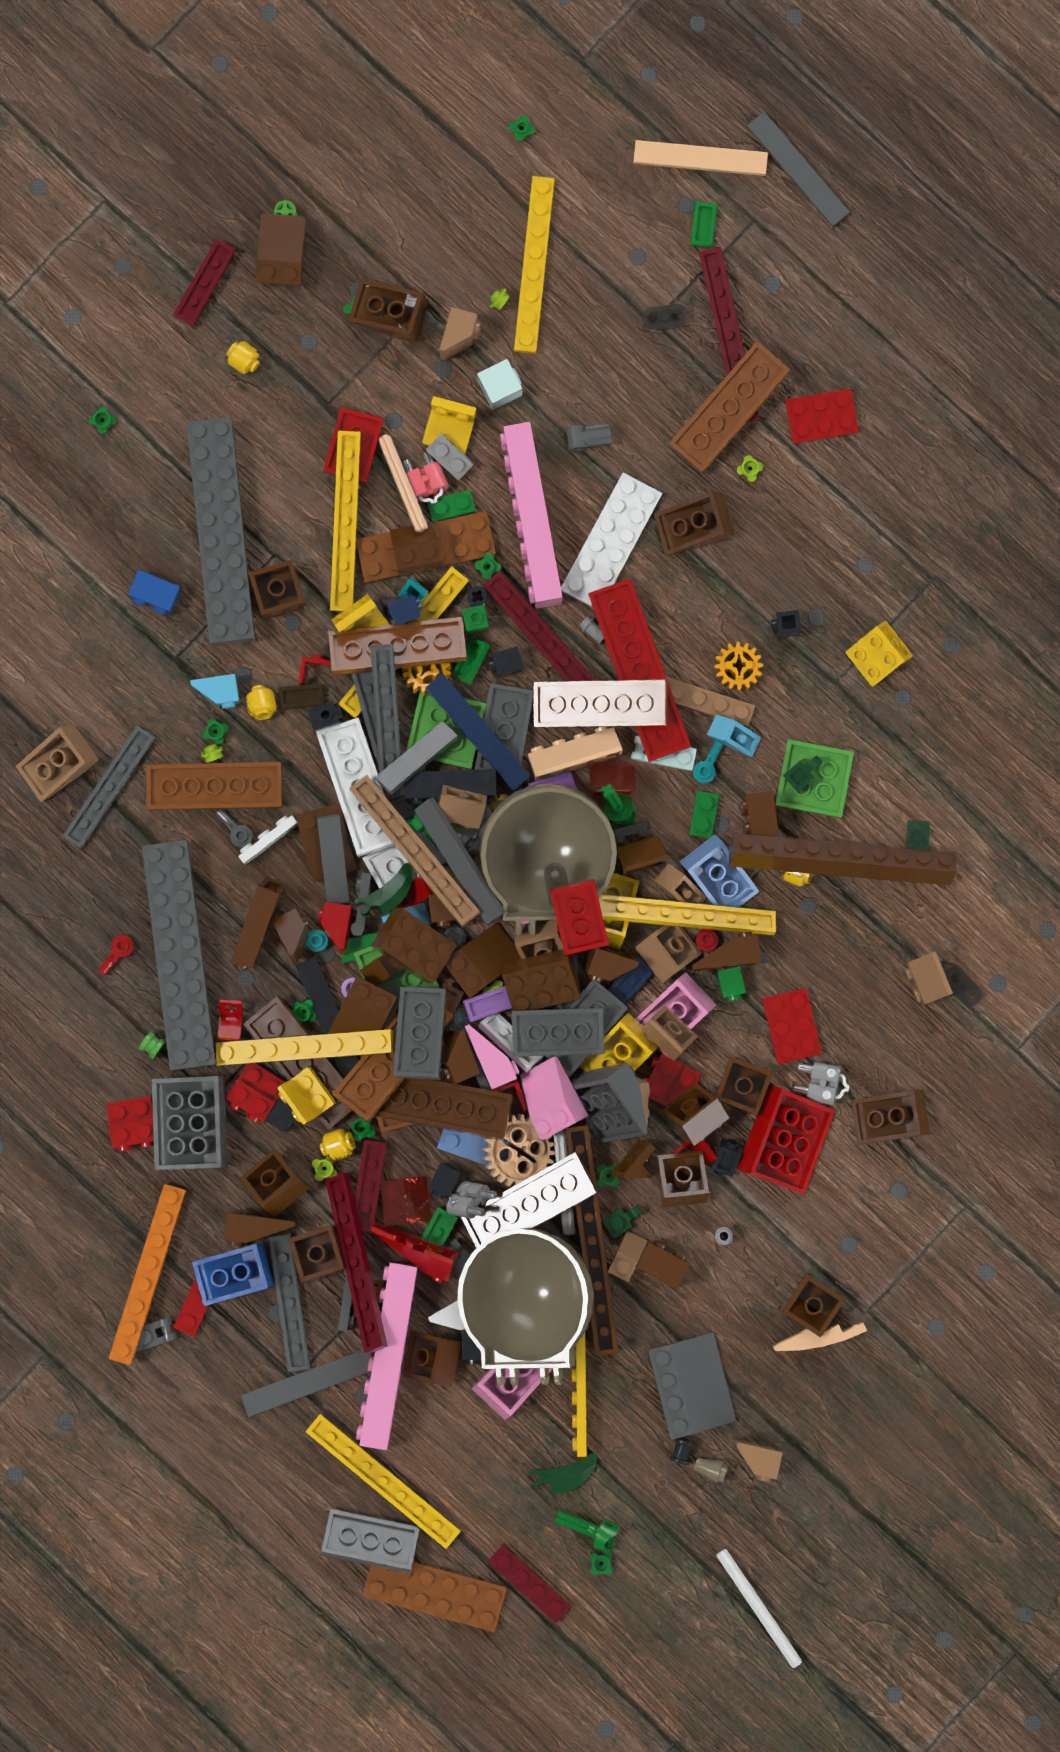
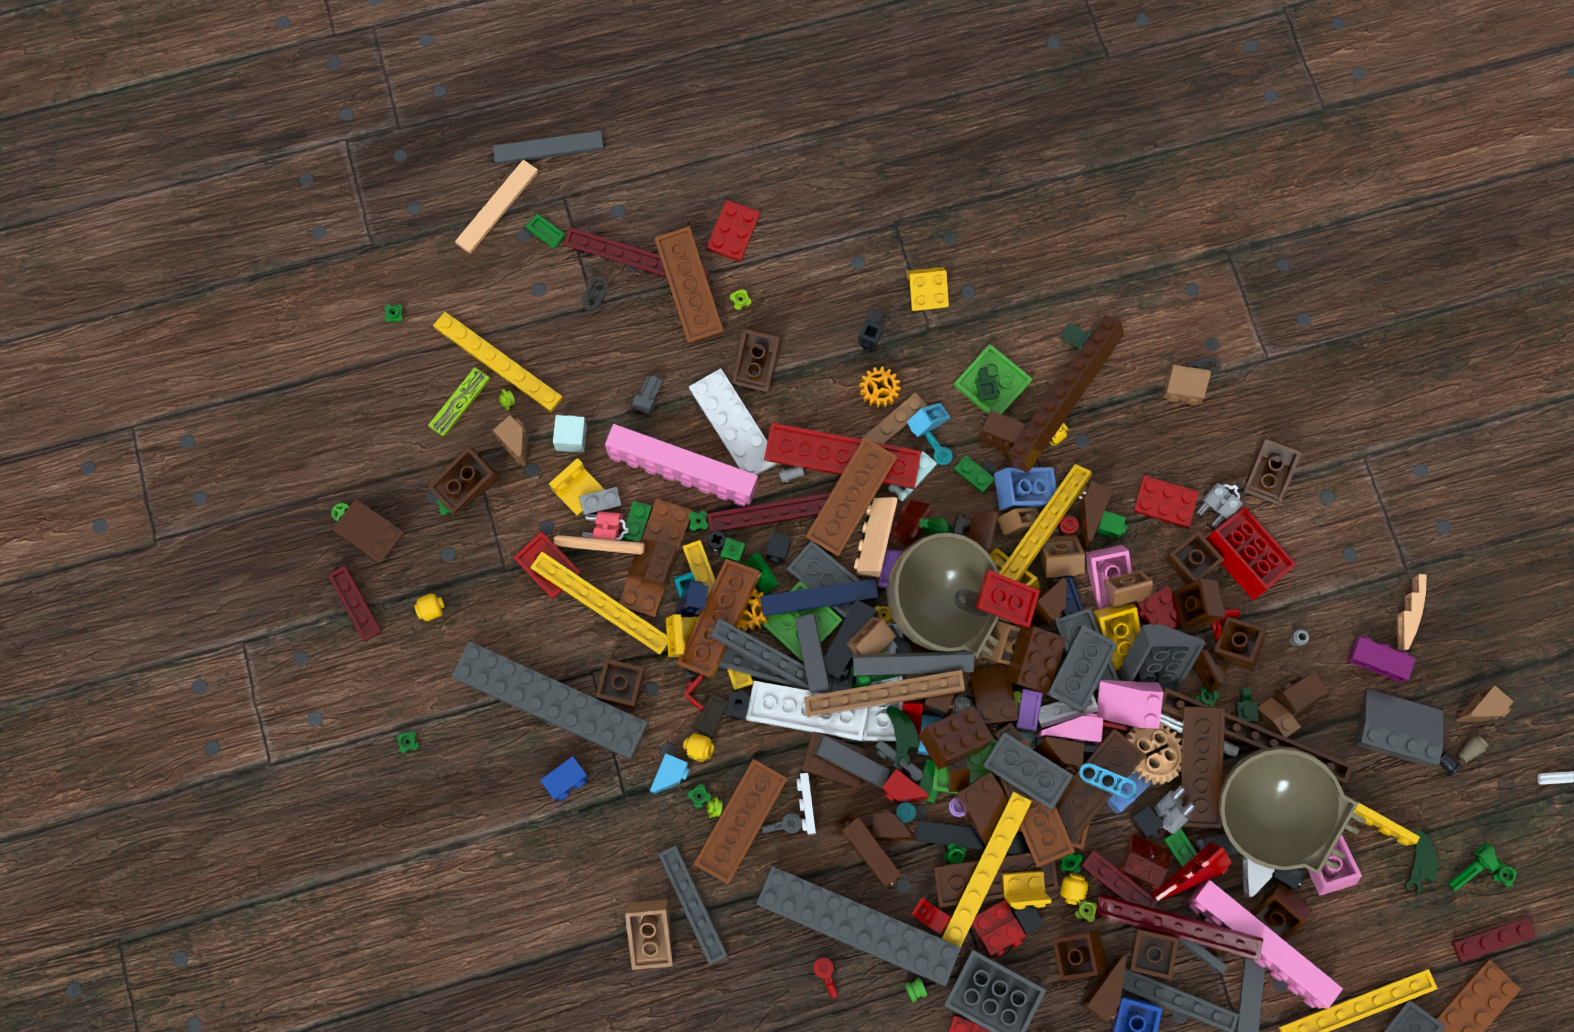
camera: 60 degrees left, 10 degrees down
black bracket [711,1138,743,1177] -> none
reddish brown slope [782,1274,845,1338] -> none
none -> lime tile [428,367,490,437]
none -> medium azure beam [1079,763,1137,800]
none -> magenta brick [1347,636,1416,683]

